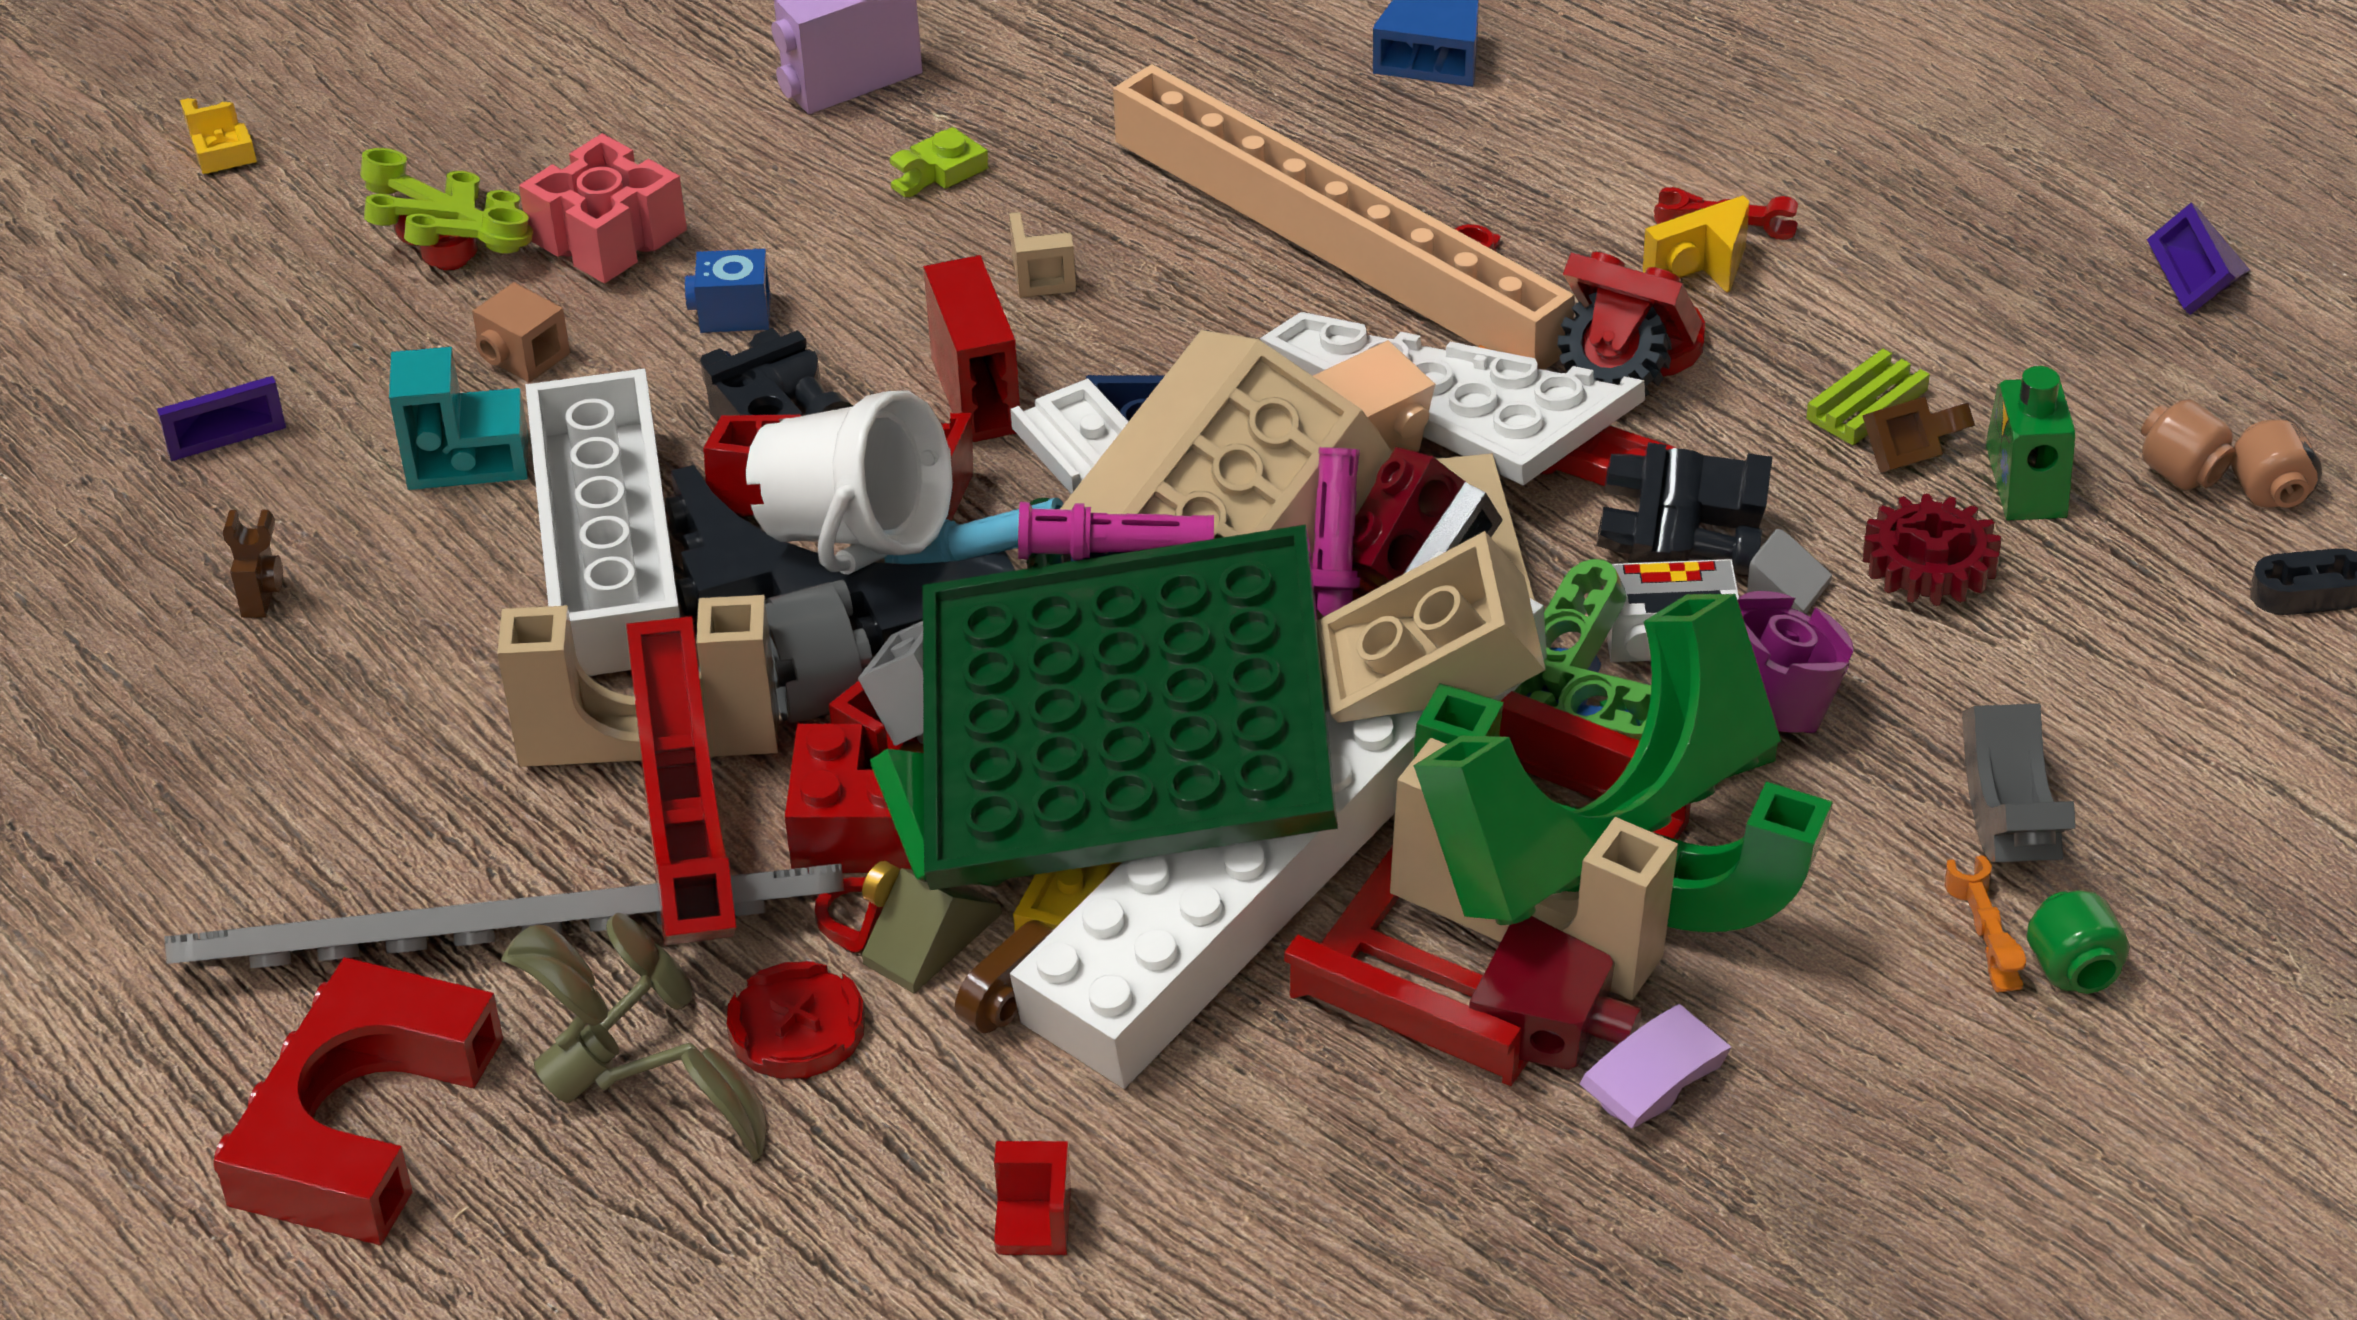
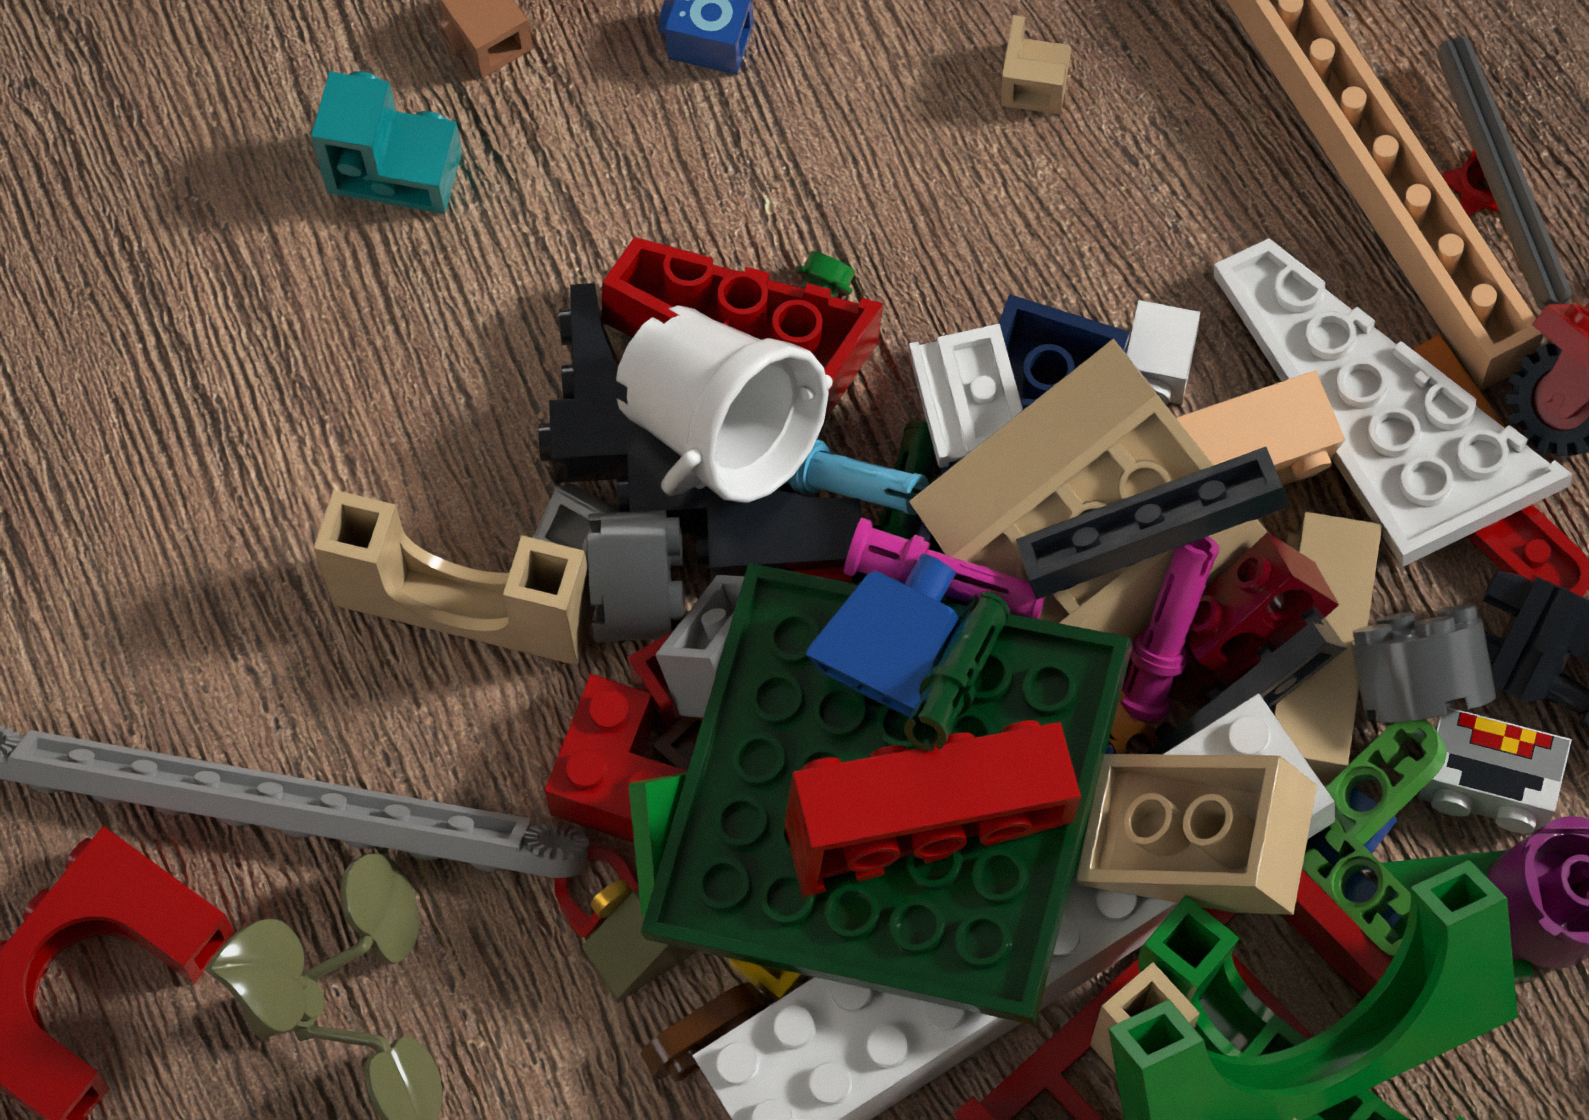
camera: 20 degrees right, 25 degrees up
dark purple slope [157,376,286,461] -> none
reddish brown plate [223,510,283,618] -> none
white brick [525,368,680,676] -> none
red arch [626,616,736,945] -> none
black hips [700,328,853,422] -> none
red tile [726,961,865,1079] -> none
red brick [923,255,1020,442] -> none
none -> red wedge [784,720,1081,898]
none -> blue torso [806,554,961,718]
none -> dark green pin [904,592,1010,751]
none -> black plate [1016,446,1289,599]
none -> dark grey brick [1351,604,1496,723]
none -> dark grey axle [1437,36,1572,311]

